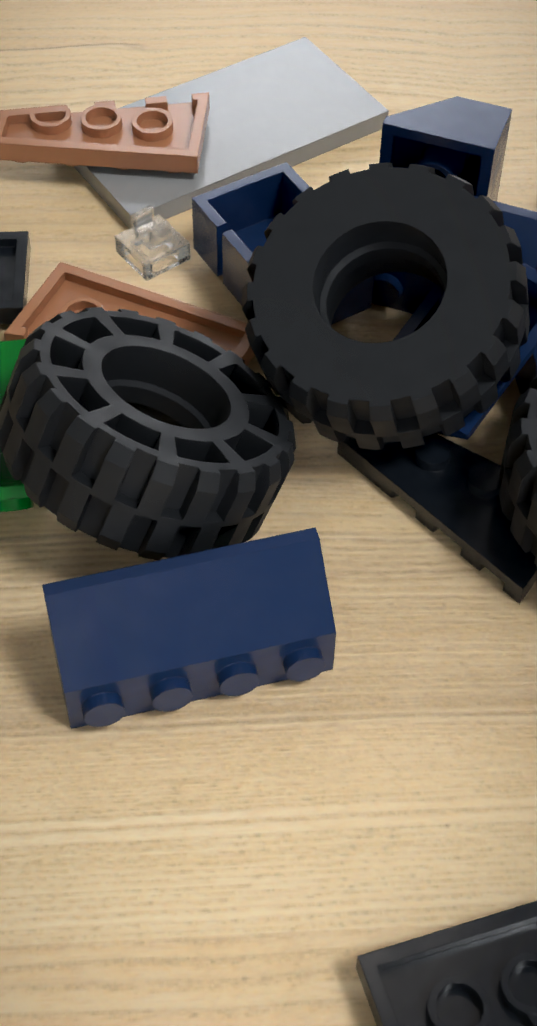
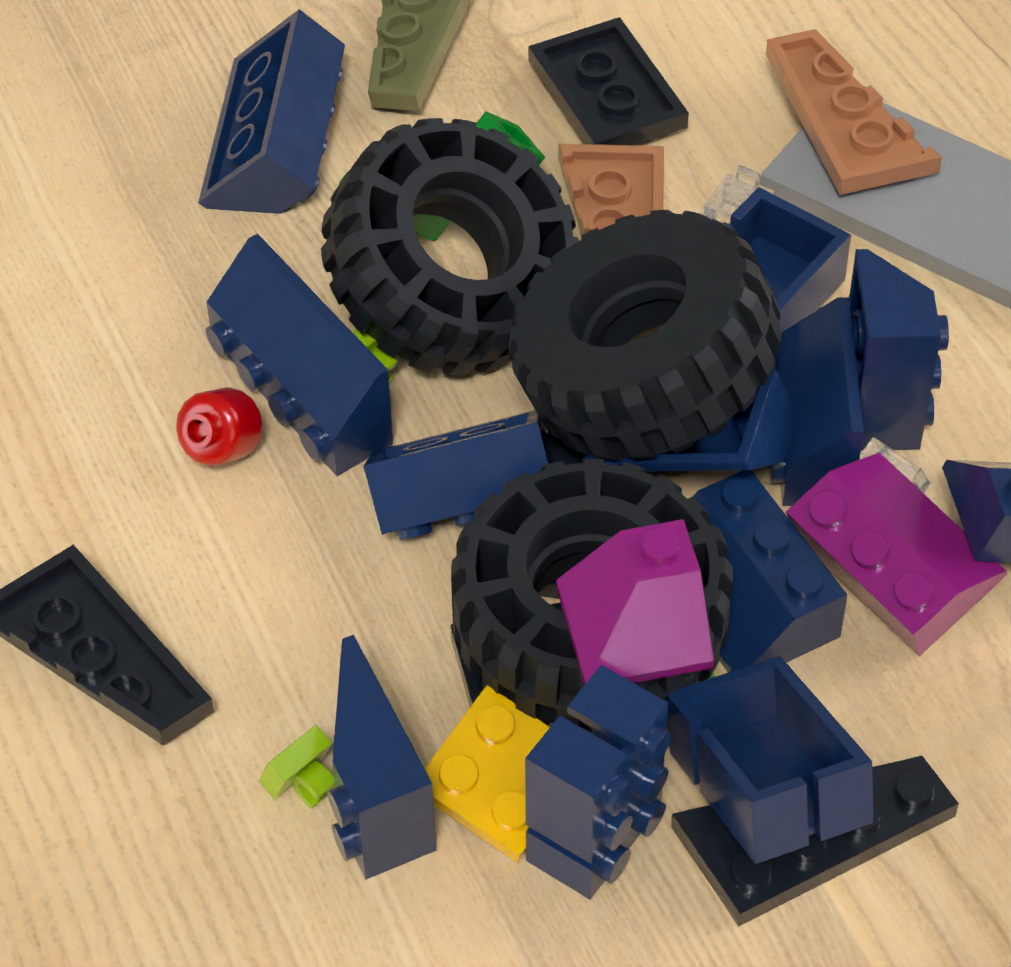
camera: 70 degrees right, 0 degrees up
none -> red head [176,387,263,466]
none -> dark blue slope [363,410,552,539]

